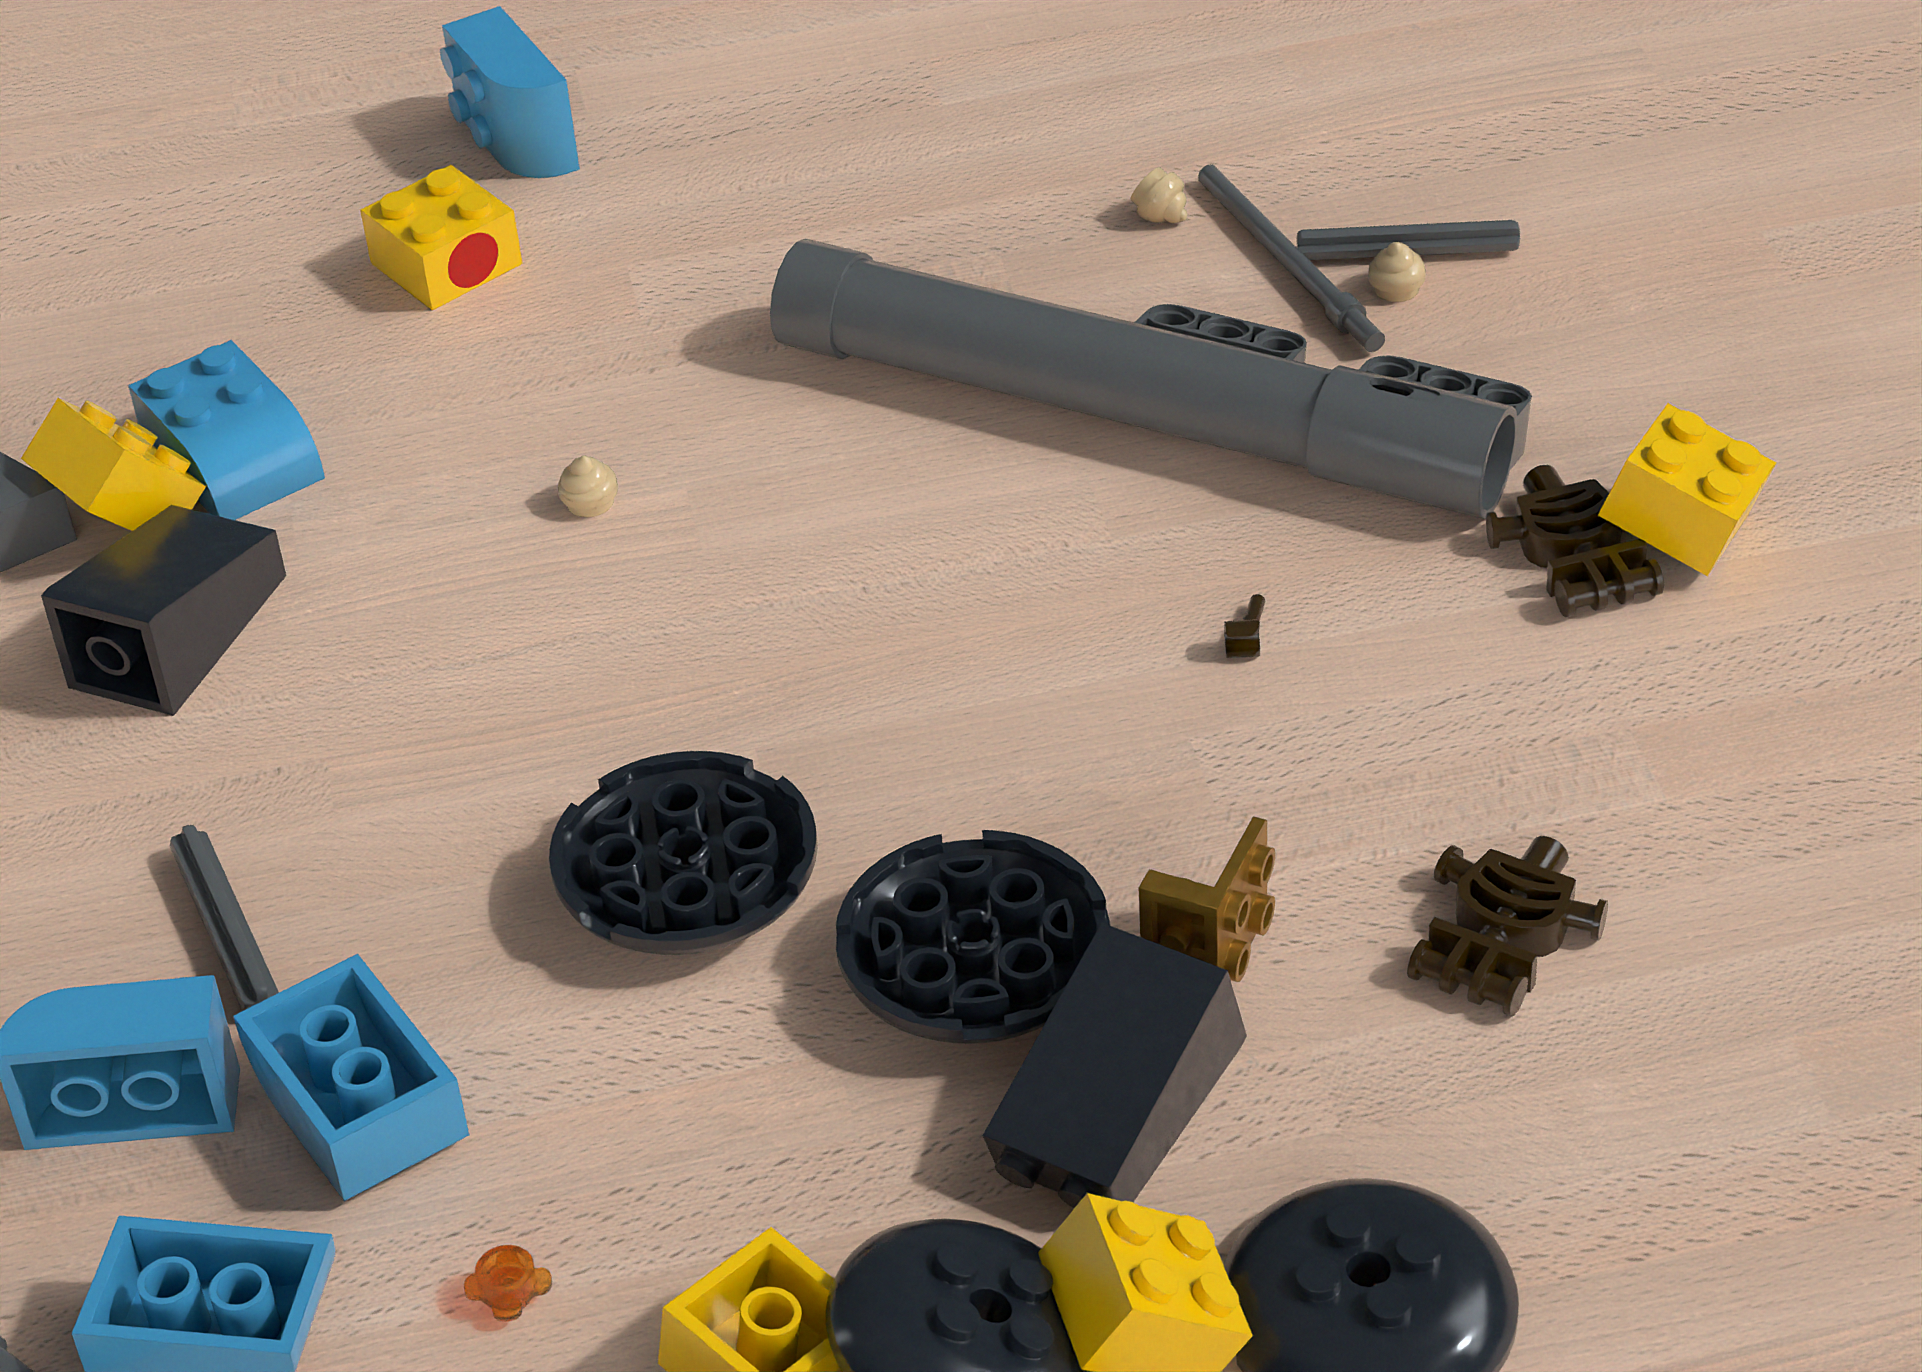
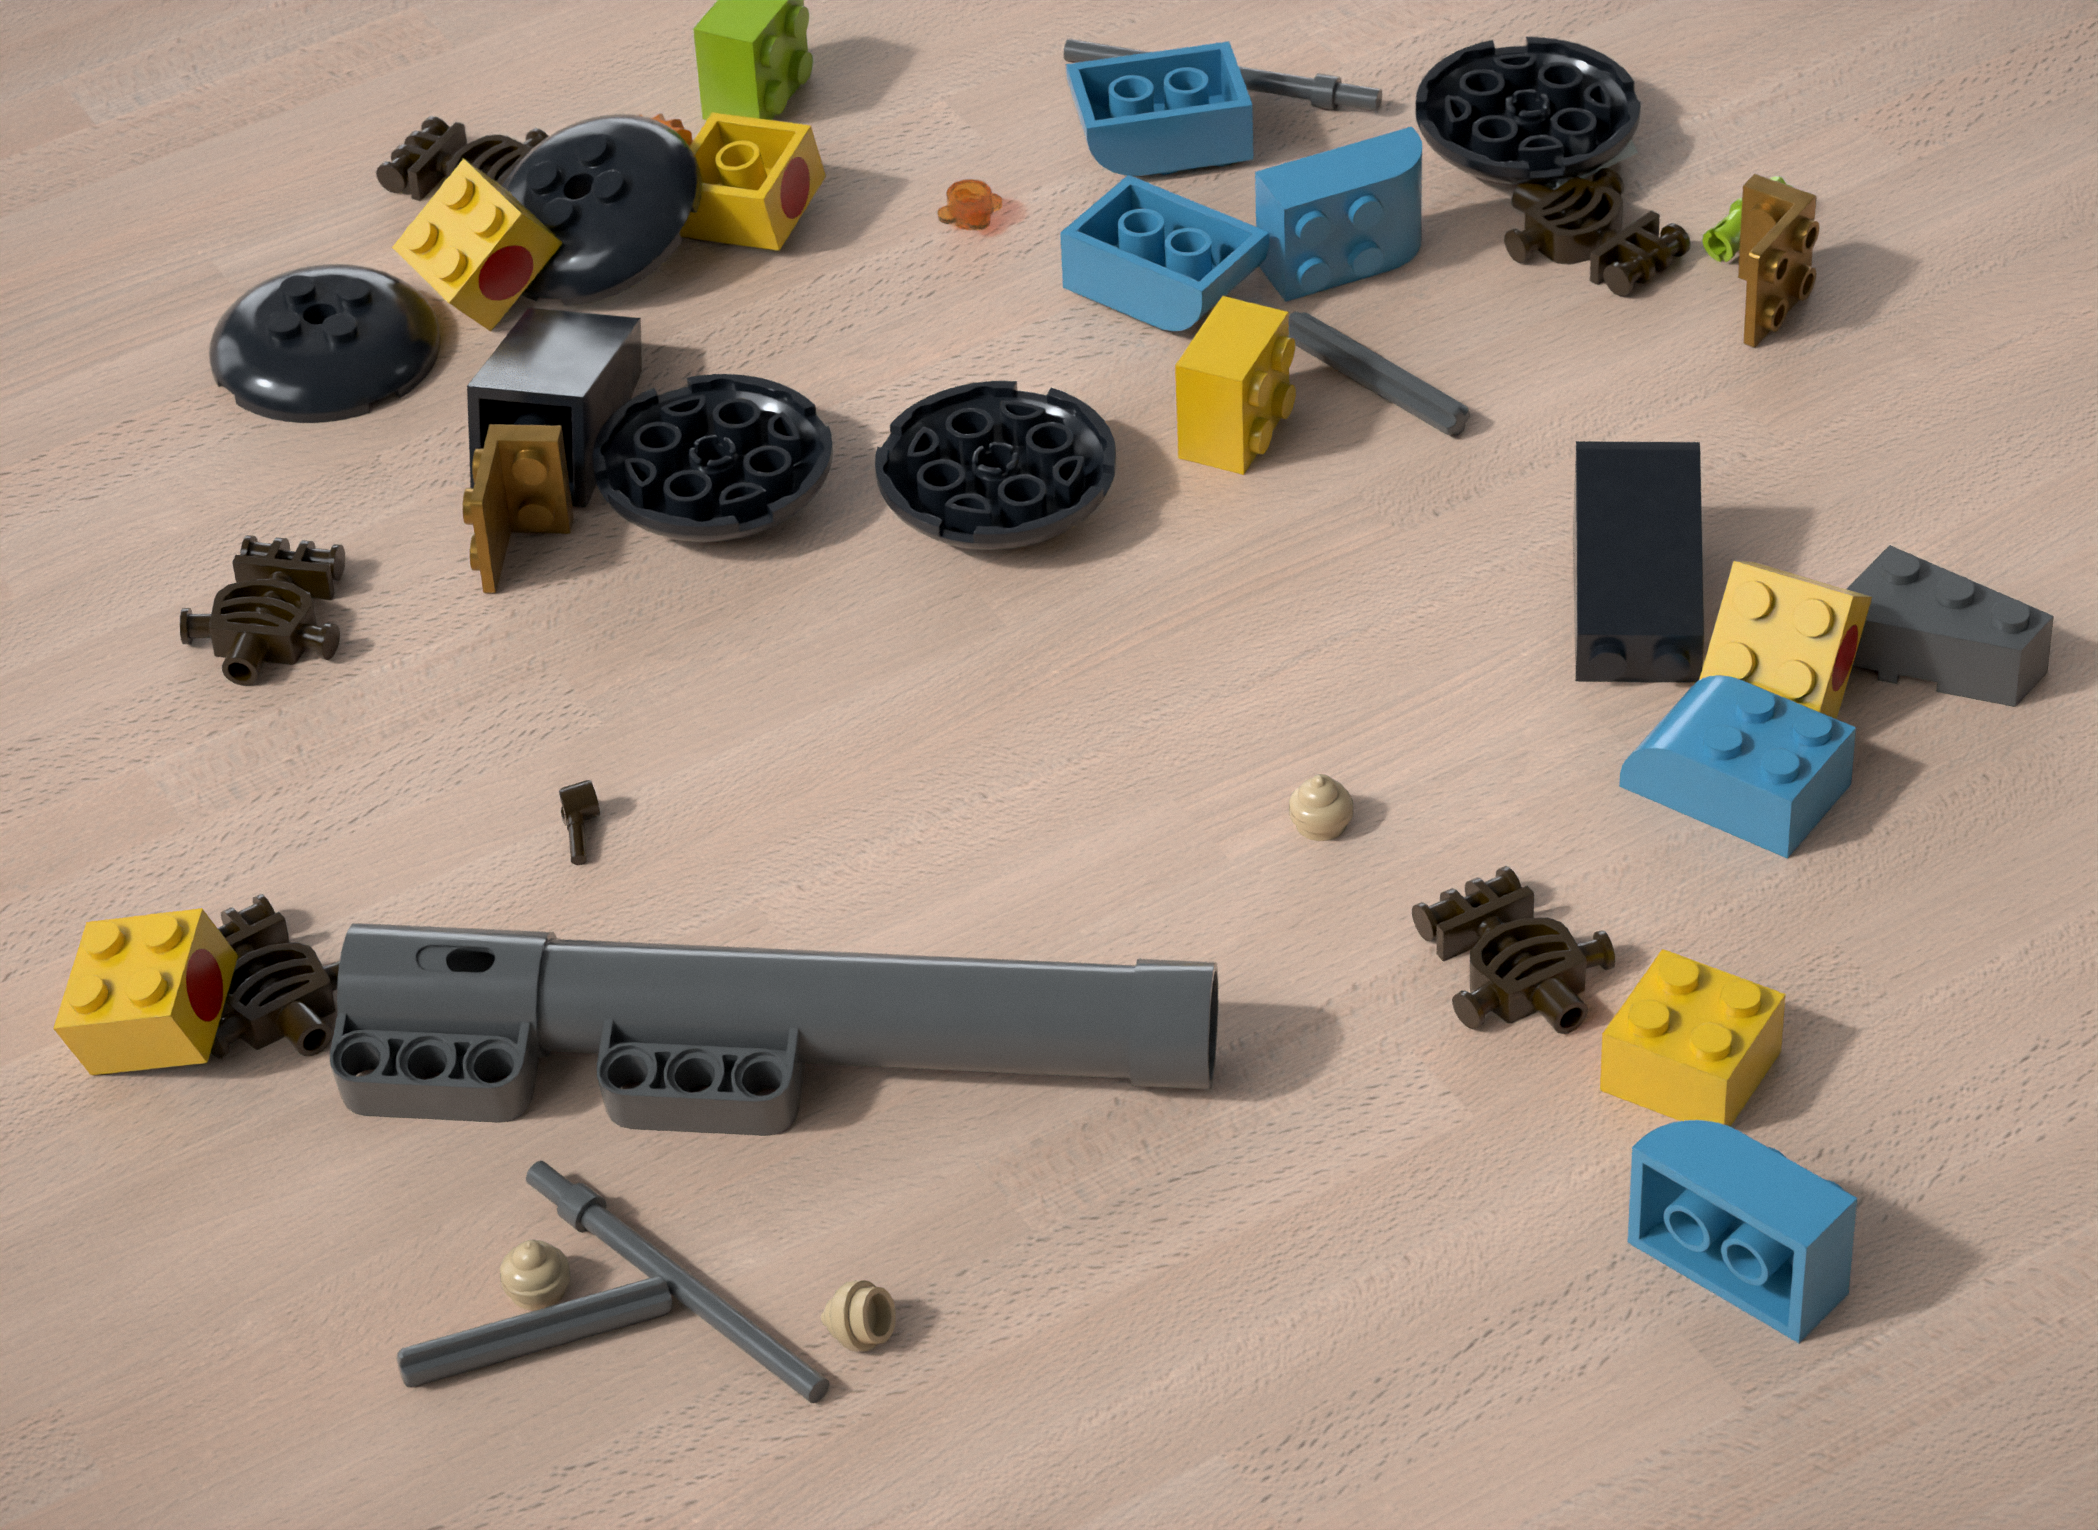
camera: 160 degrees right, 0 degrees up
none -> yellow brick [1175,296,1296,475]
none -> dark brown piece [1412,866,1615,1034]

